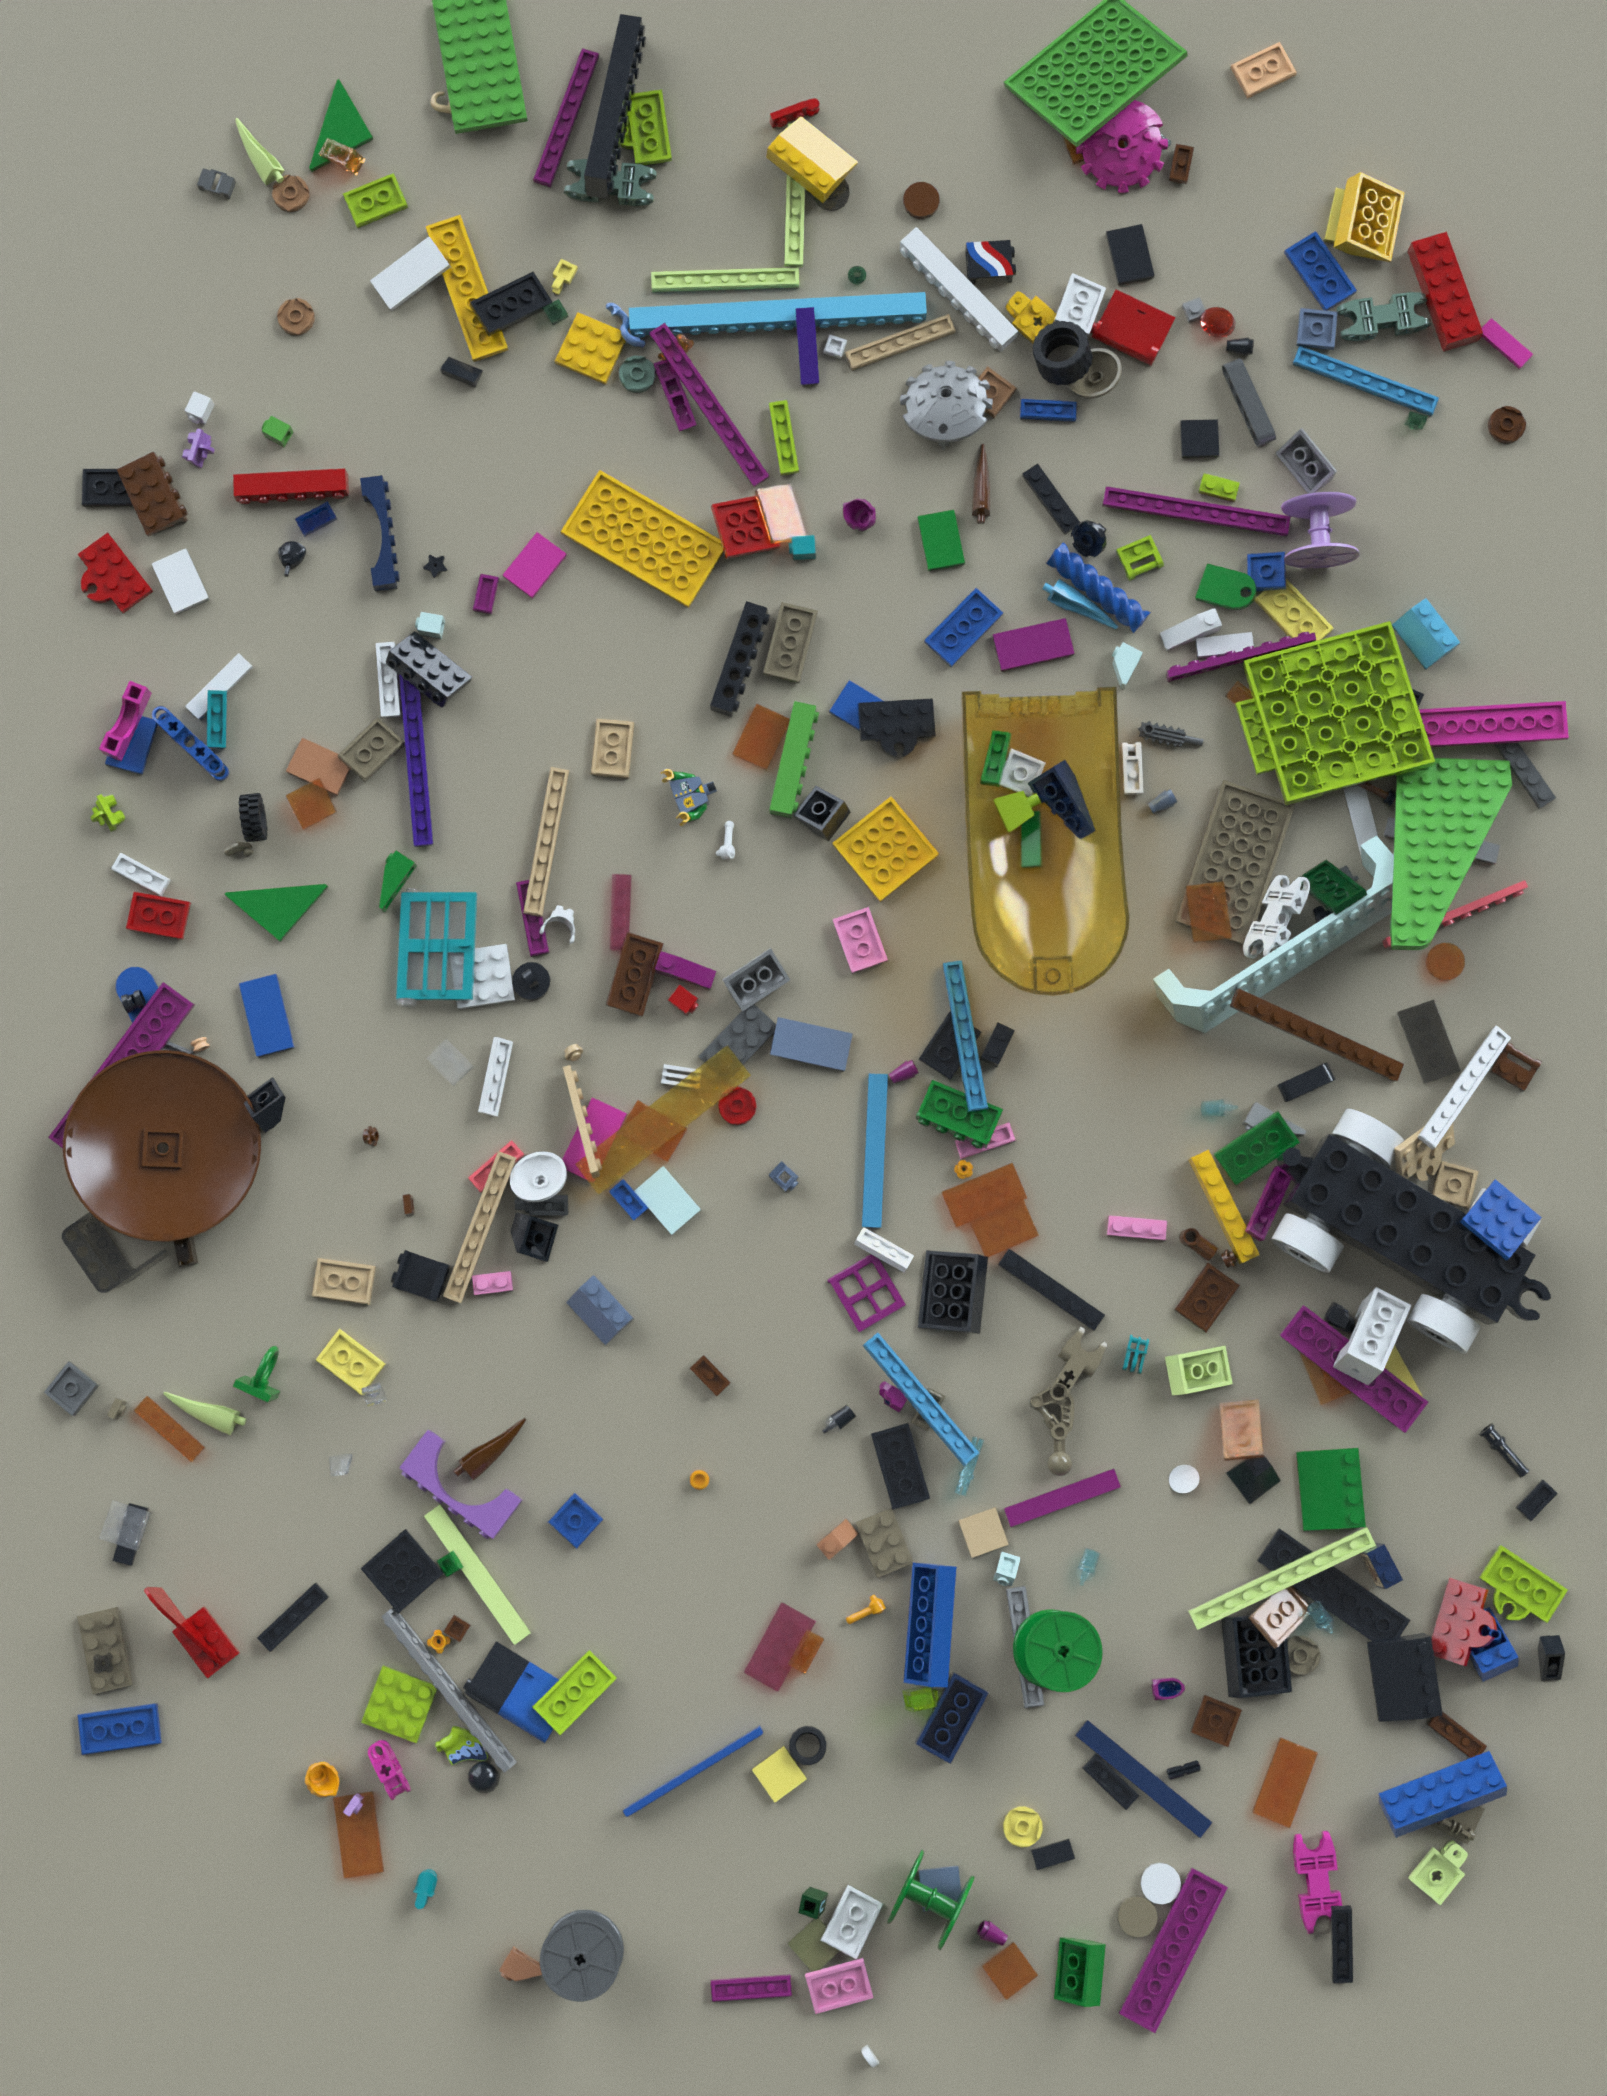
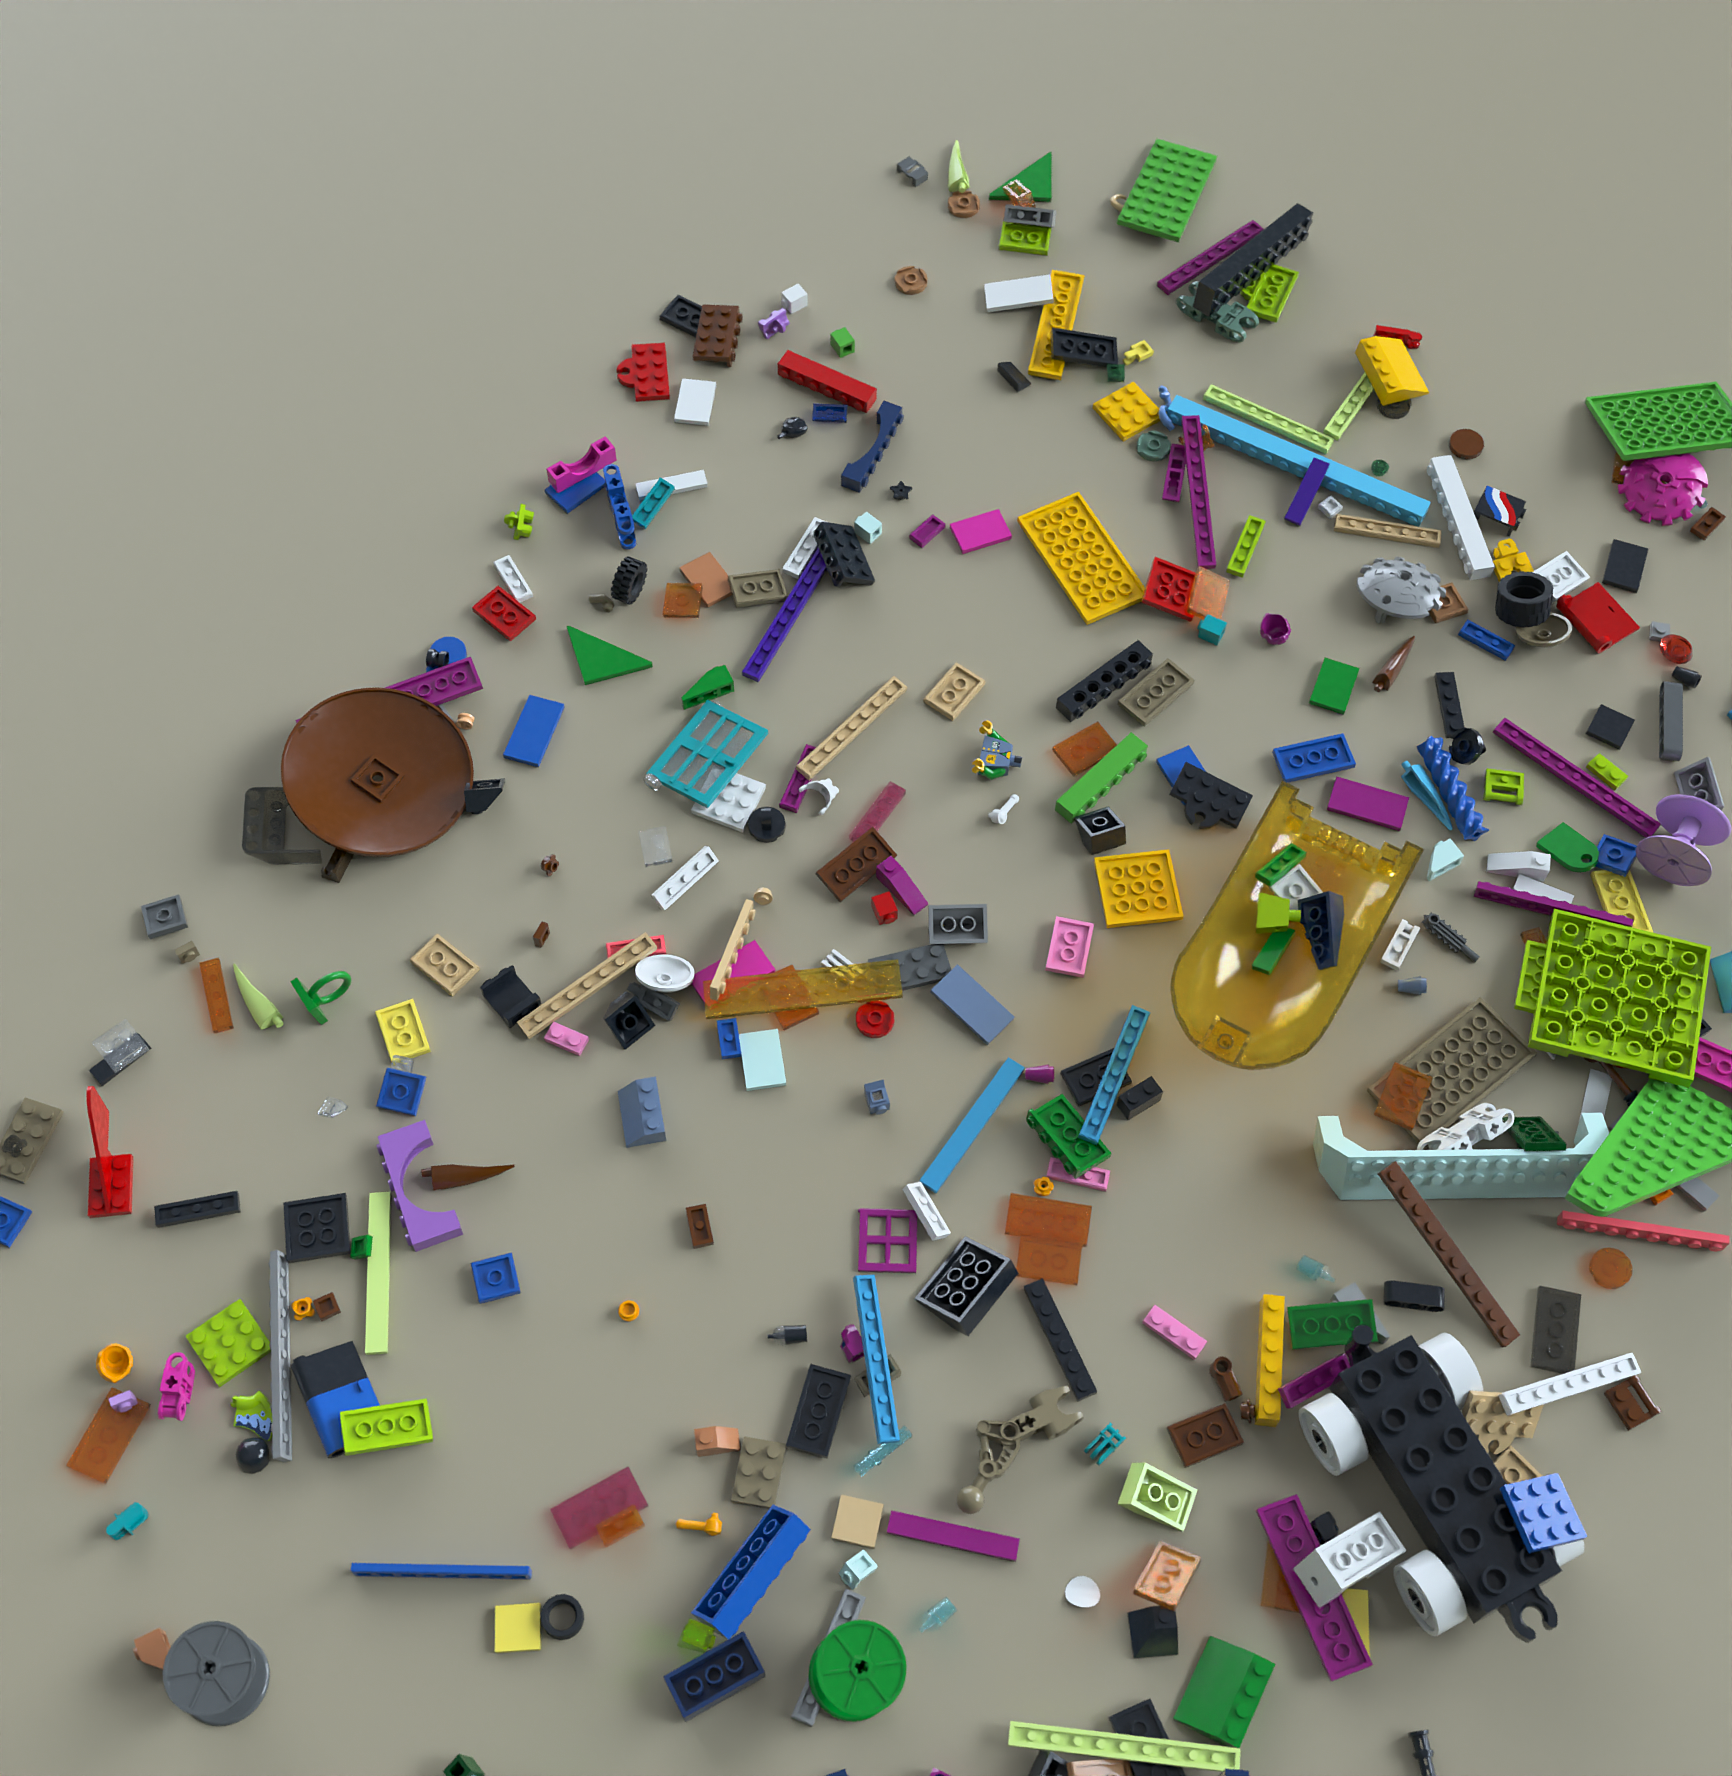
camera: 30 degrees right, 20 degrees down
none -> blue plate [376,1068,427,1116]
none -> light grey slope [1004,204,1056,228]

